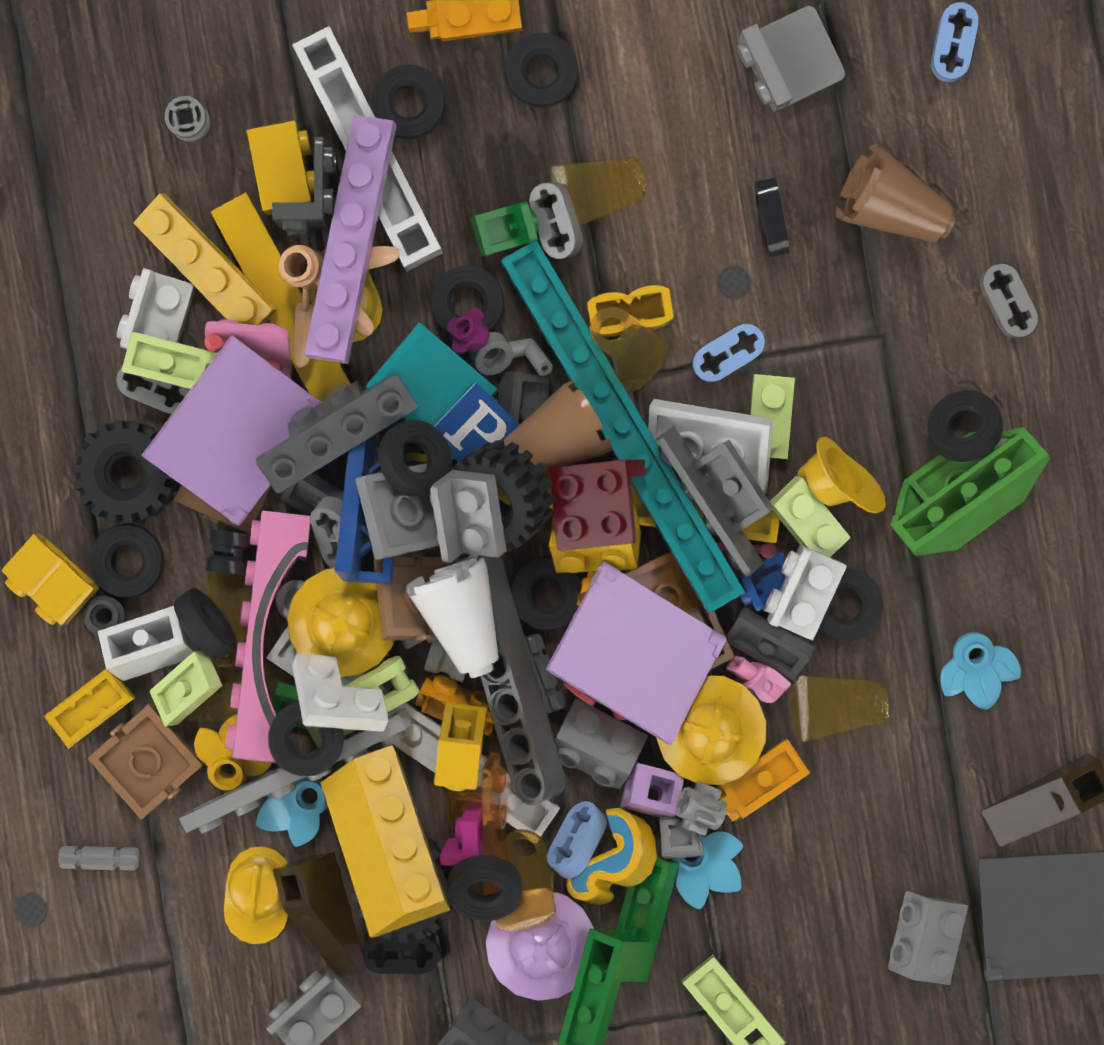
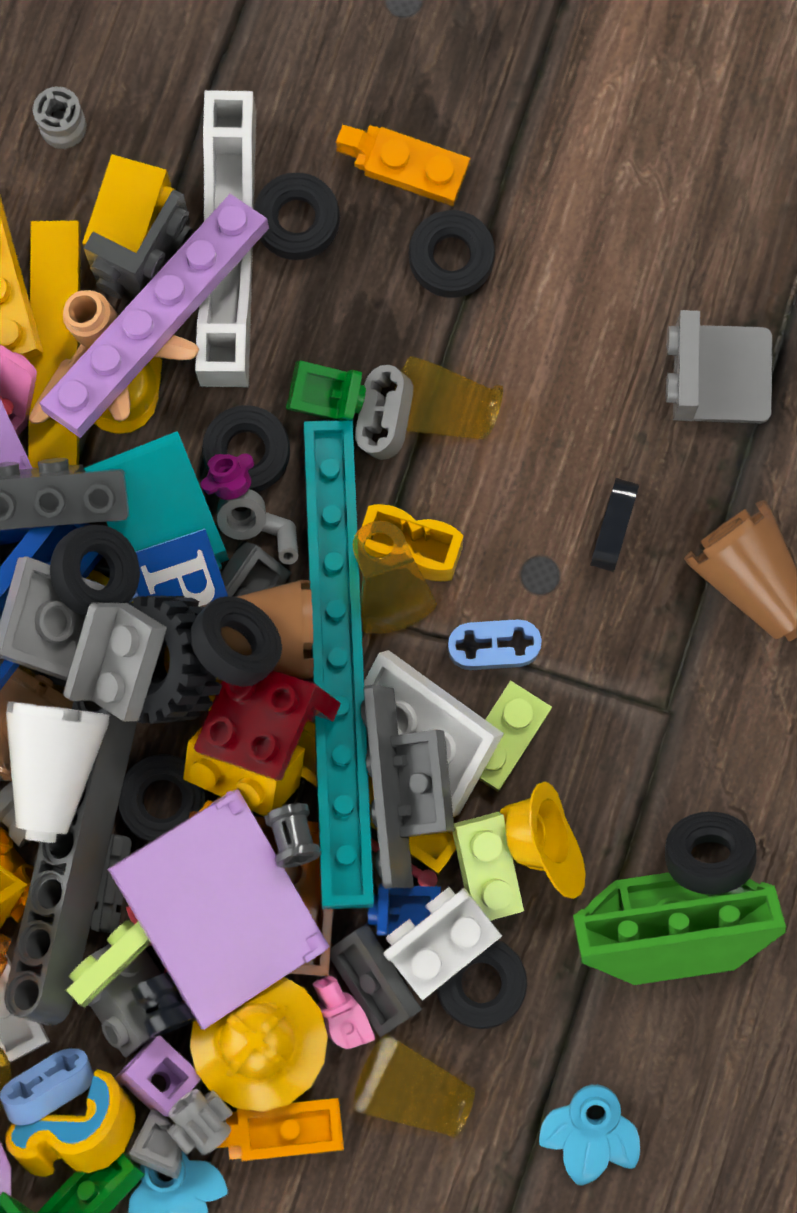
camera: 25 degrees right, 10 degrees down
none -> yellowish green plate [66,919,151,1008]
none -> black wheel [131,972,196,1038]
none -> black tyre [191,596,282,686]
none -> dark grey bush [264,803,321,868]

